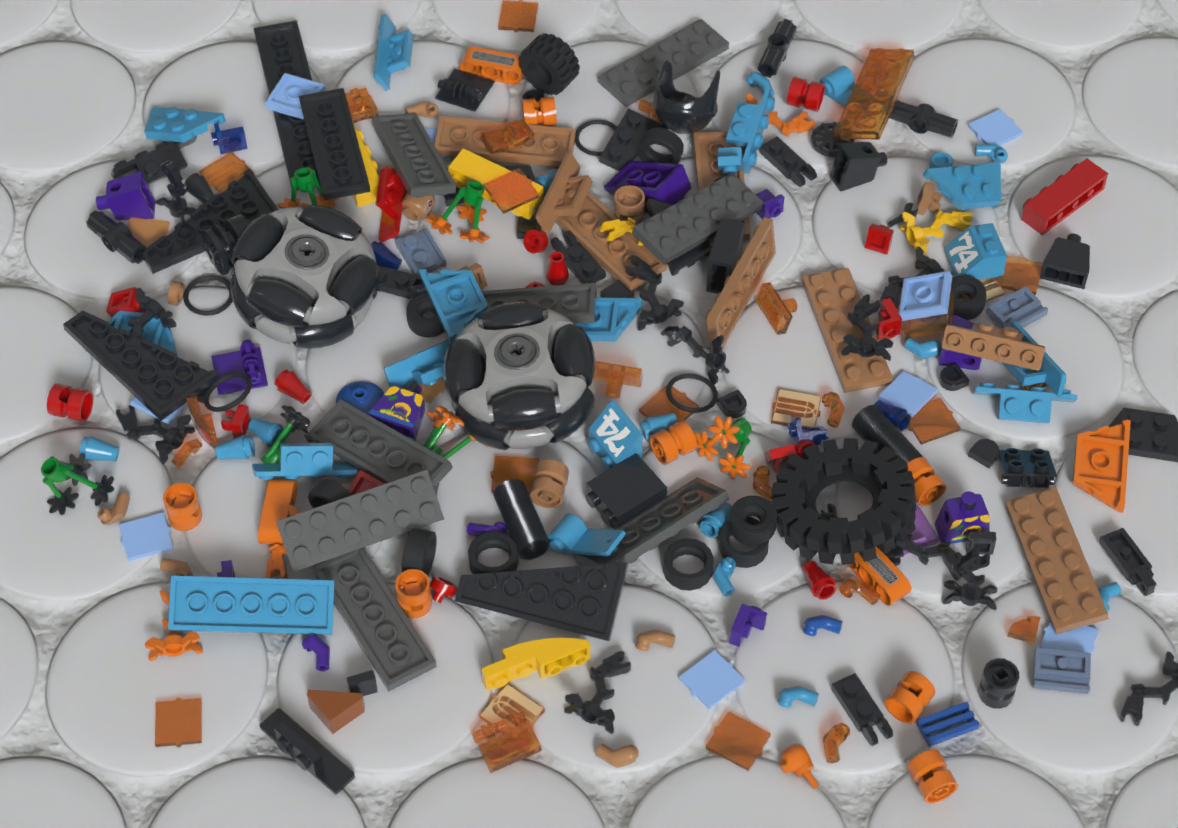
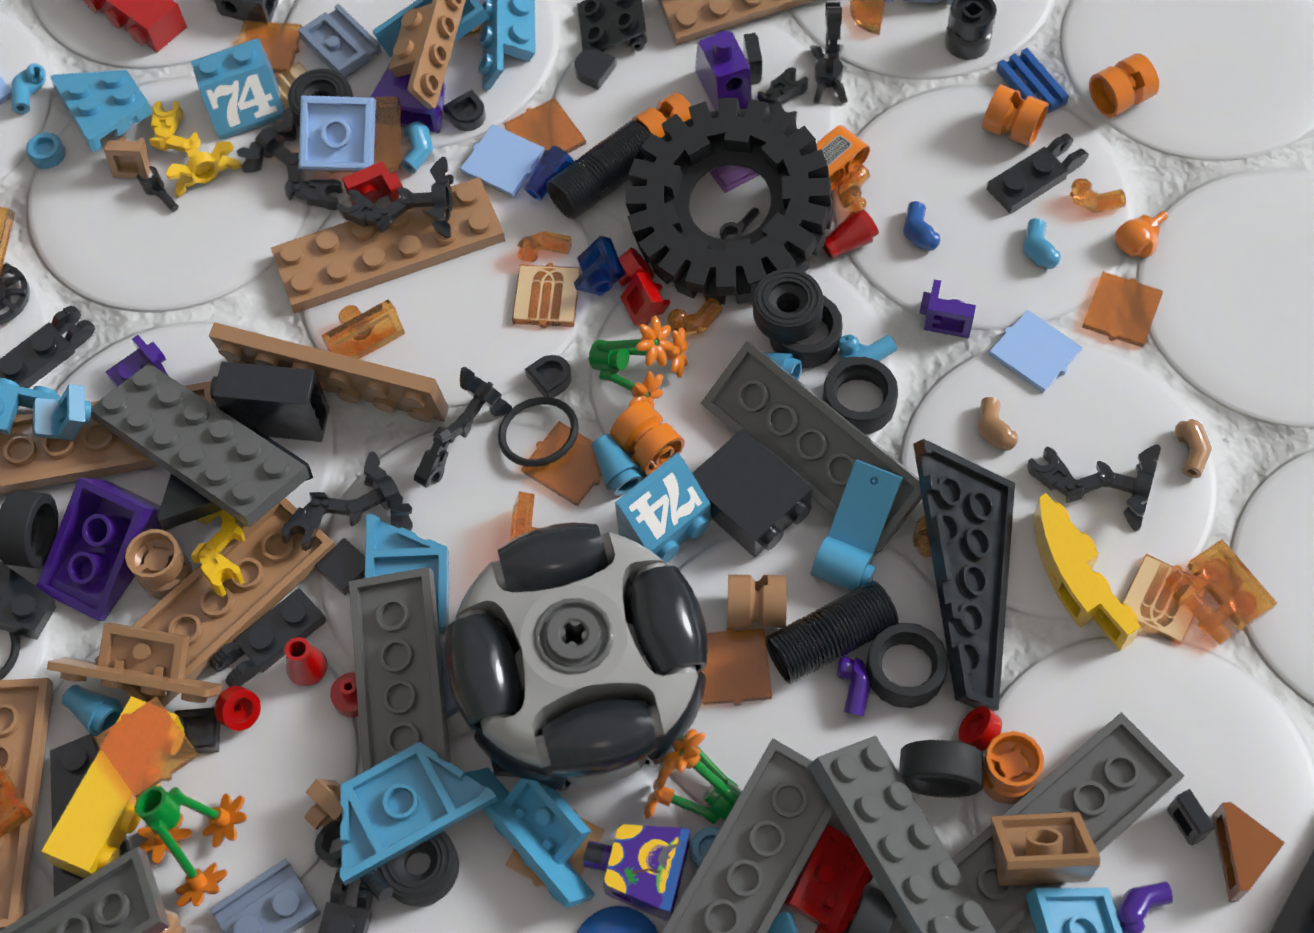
camera: 95 degrees left, 10 degrees up
black torso [830,142,887,192] -> none
red tile [864,224,894,255] -> none
none -> medium nougat slope [991,812,1100,886]

